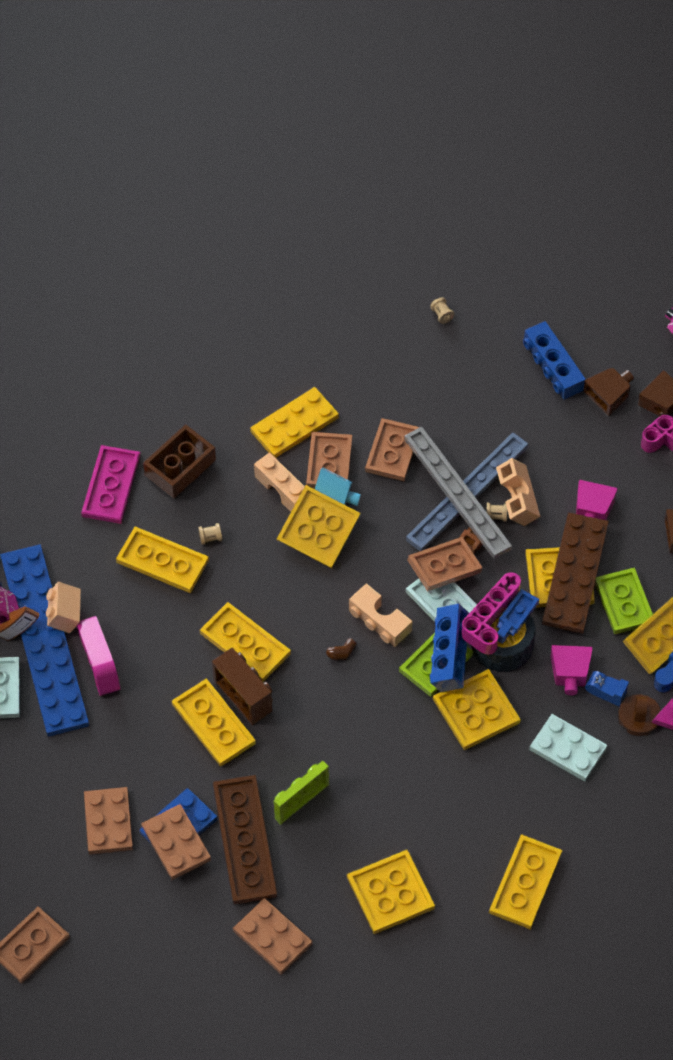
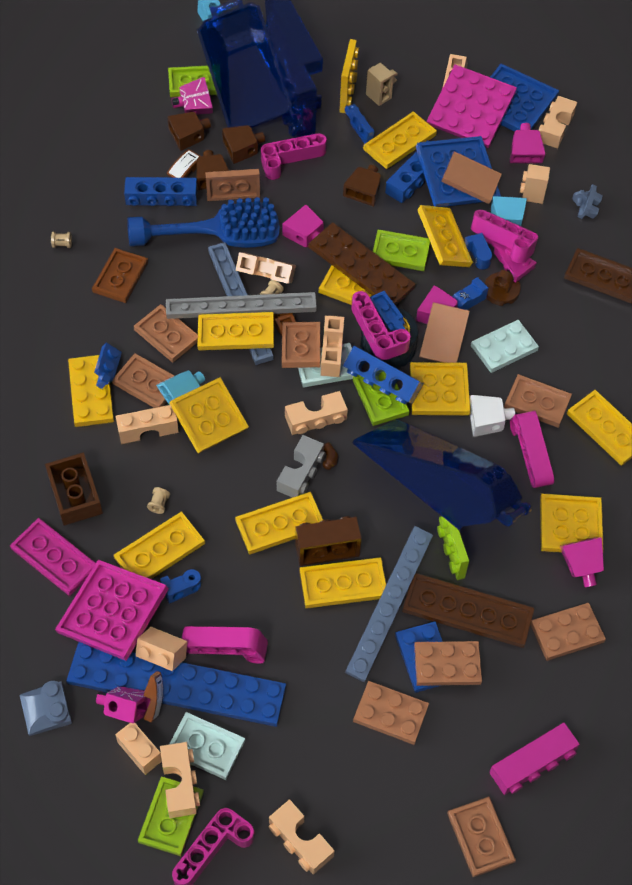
camera: 65 degrees left, 0 degrees up
none -> dark pink plate [55,560,168,661]
none -> dark orange tile [92,248,148,303]
none -> blue hinge [94,342,122,389]
none -> blue piece [127,197,280,248]
none -> blue leg [160,569,201,604]
none -> white slope [166,149,200,178]
none -> reddish brown torso [168,112,211,151]
none -> yellow plate [197,312,274,350]
none -> nougat plate [205,169,260,201]
none -> light grey arch [277,435,326,498]
none -> light nougat arch [320,316,344,377]
none -> sand blue plate [345,526,433,682]
none -> clear blue windscreen [352,419,532,530]
none -> nougat tile [419,302,470,363]
none -> white torso [470,395,515,437]
none -> dark pink brick [489,723,580,795]
none -> nougat plate [504,374,572,428]
none -> dark pink beam [510,411,554,488]
none -> dark pink torso [560,537,604,587]

